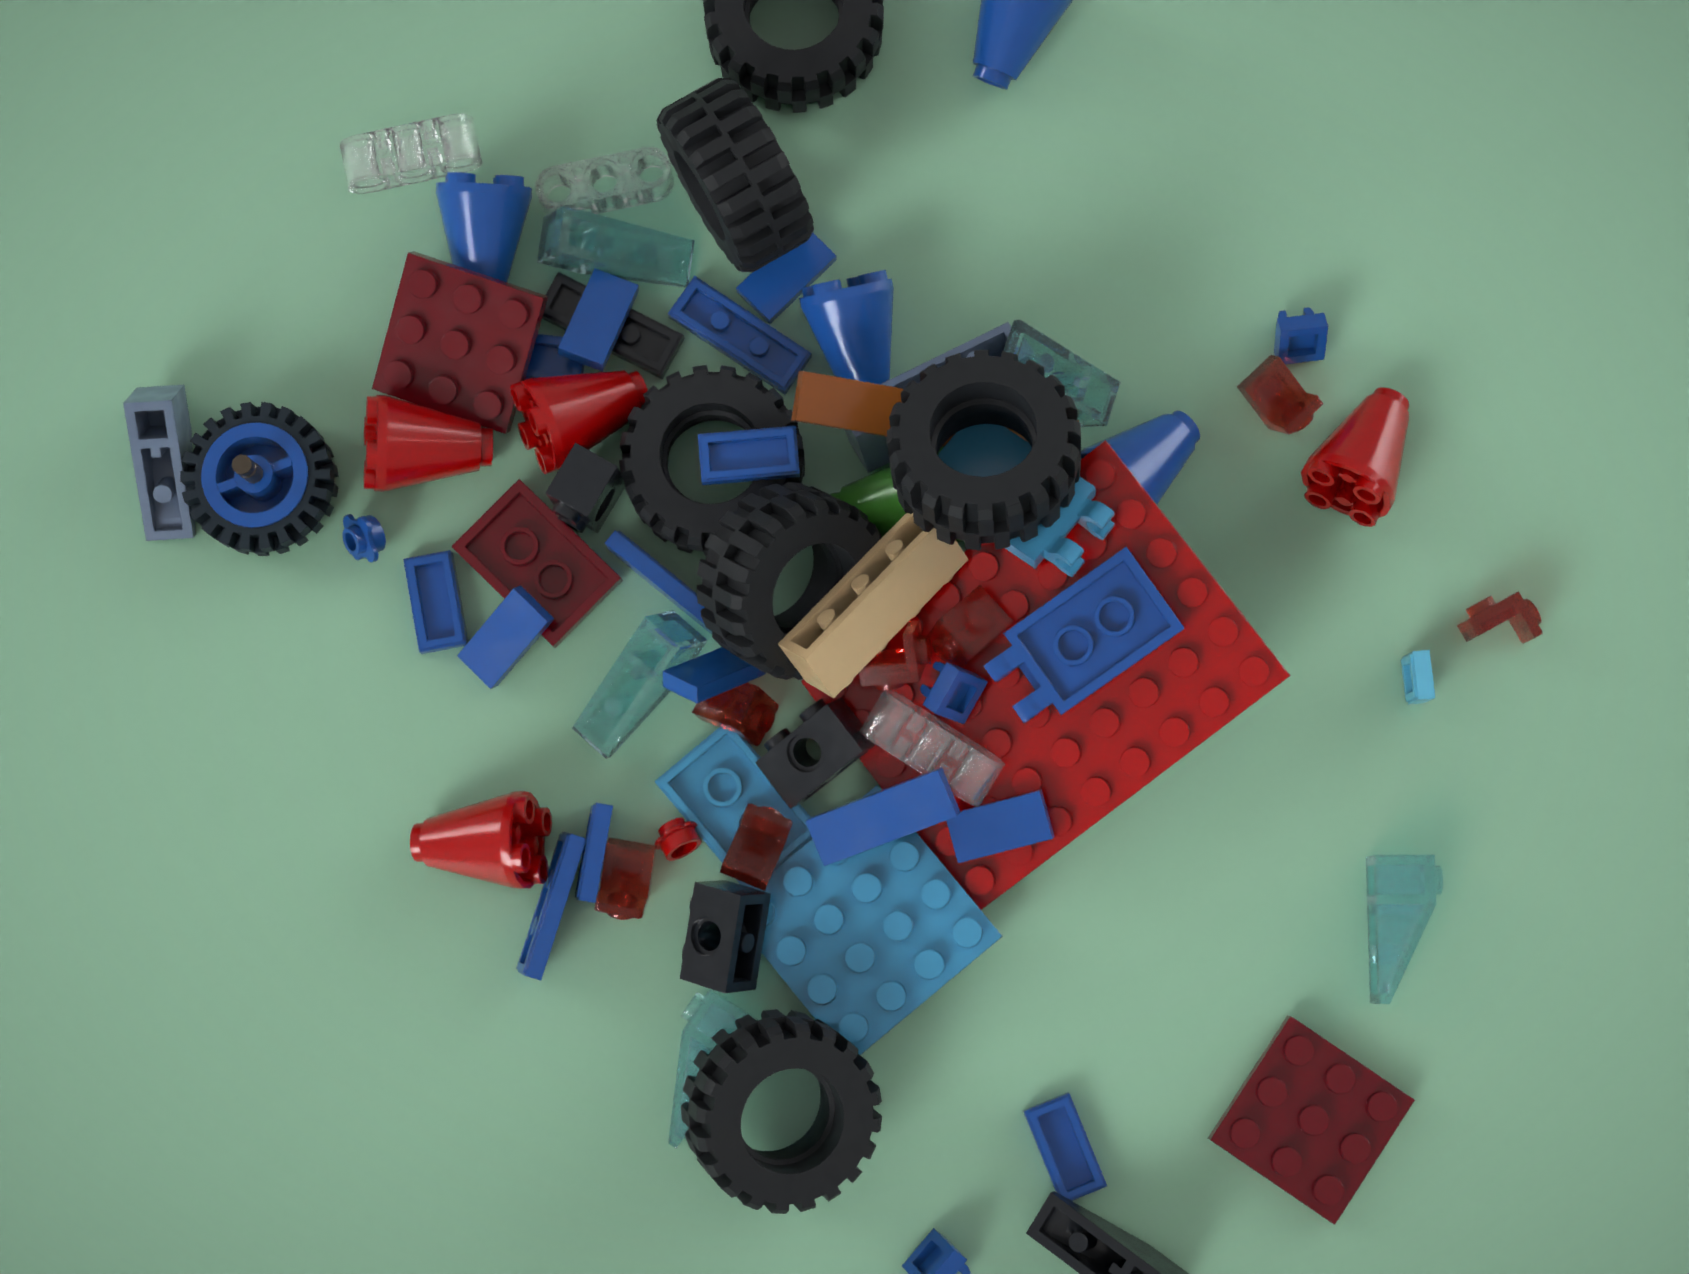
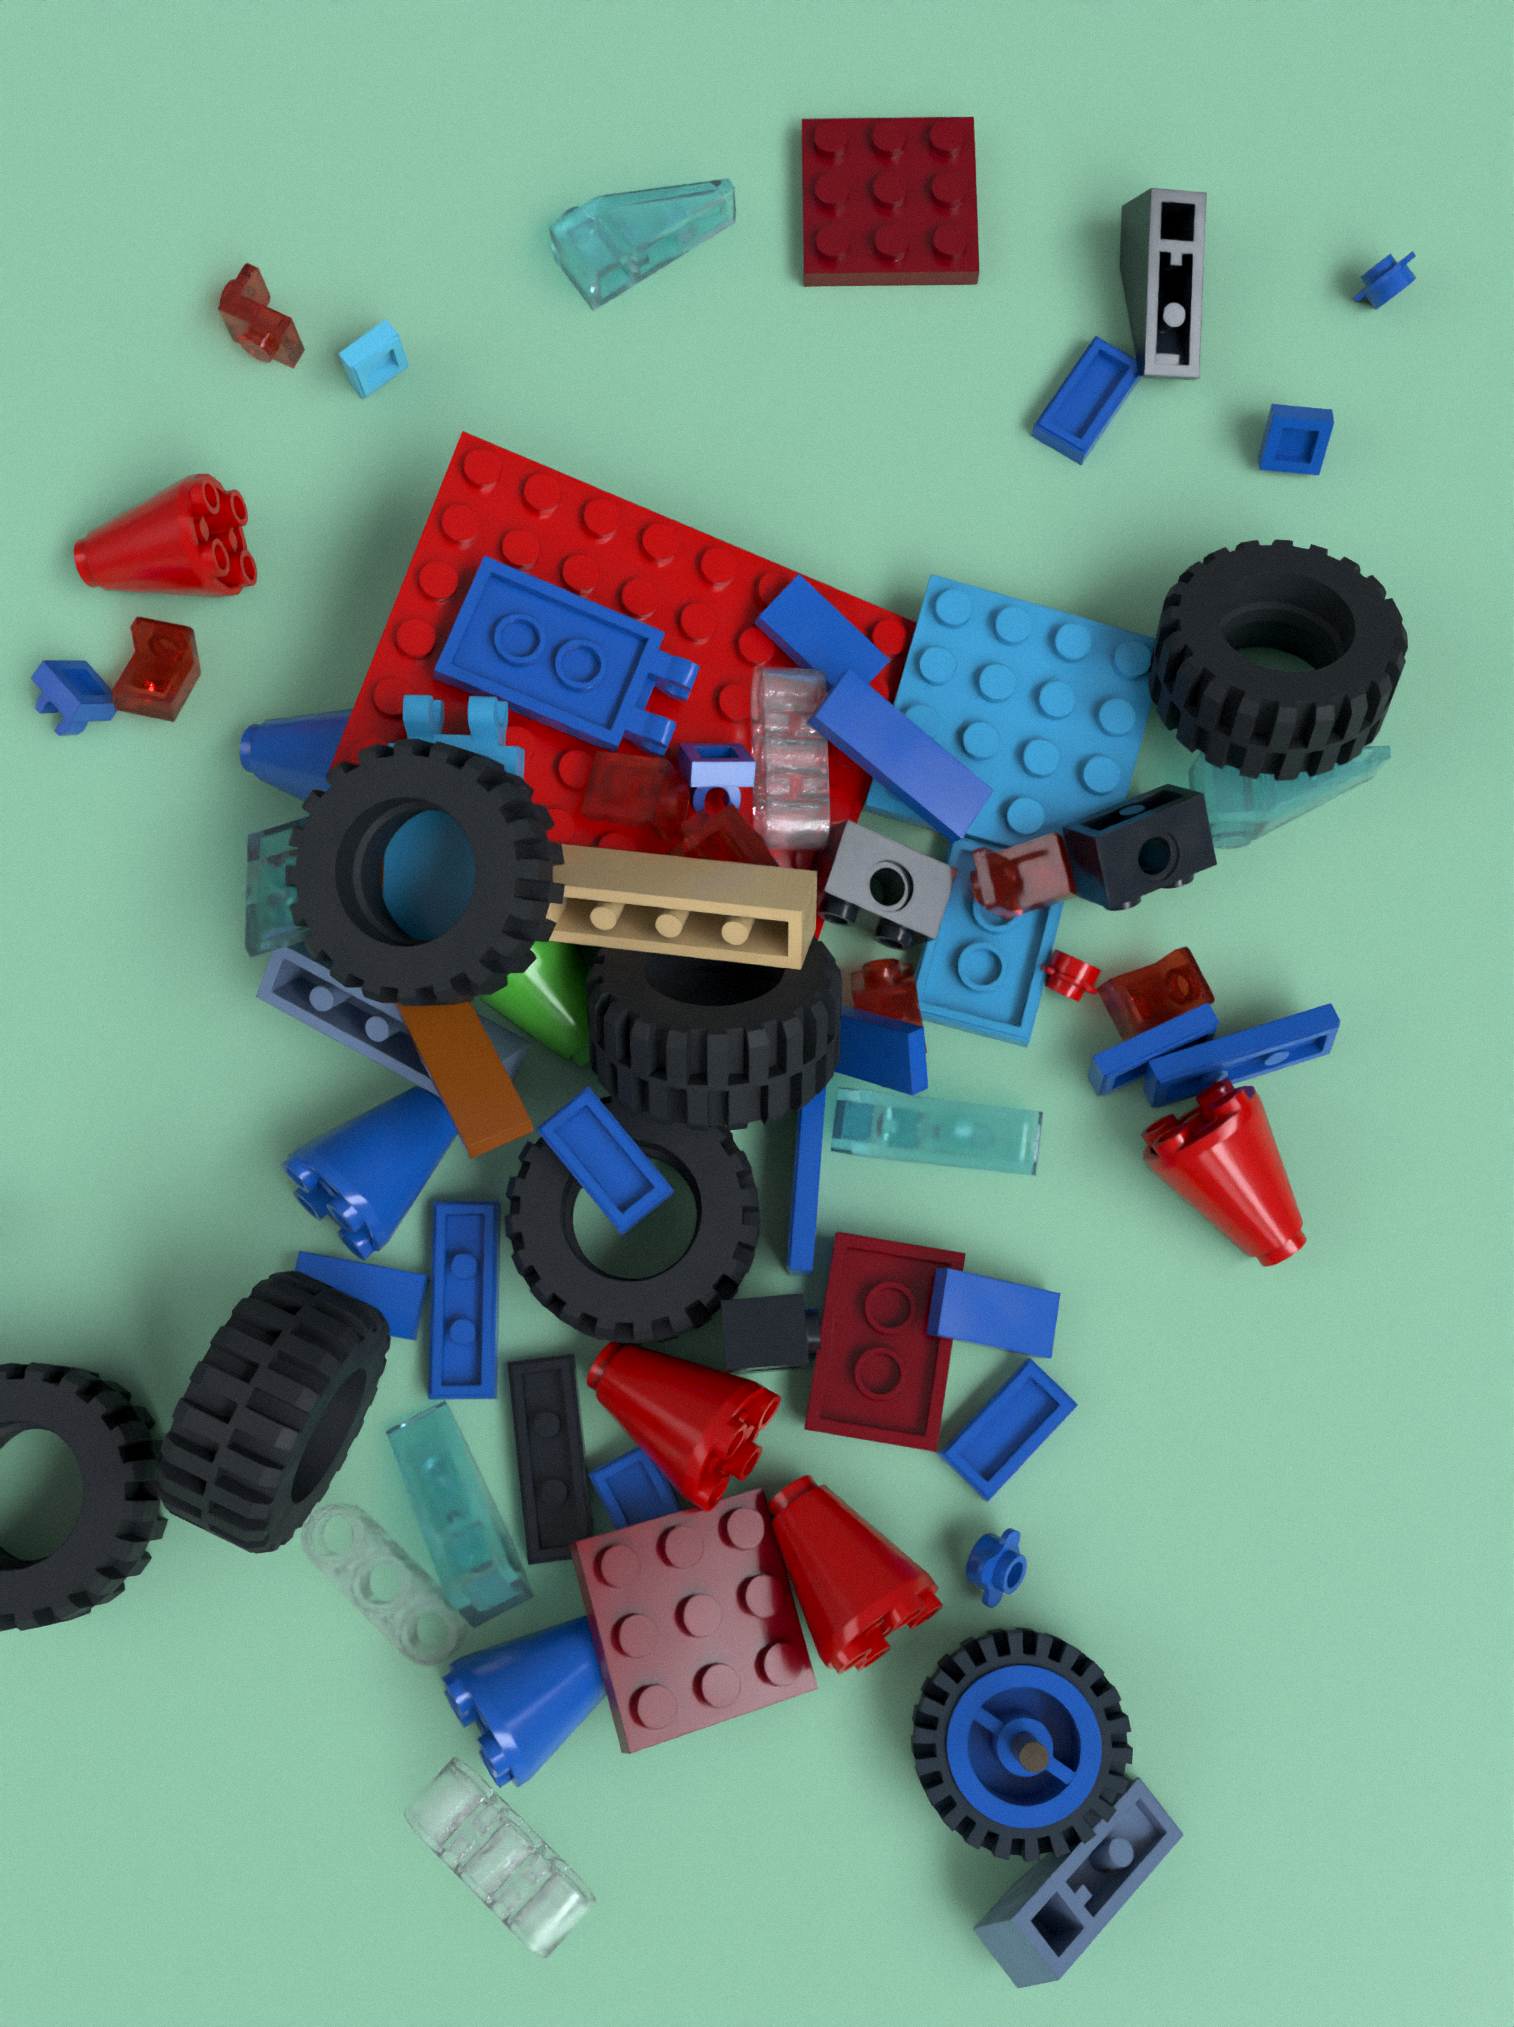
camera: 125 degrees left, 5 degrees down
blue tile [558,268,639,372] -> none

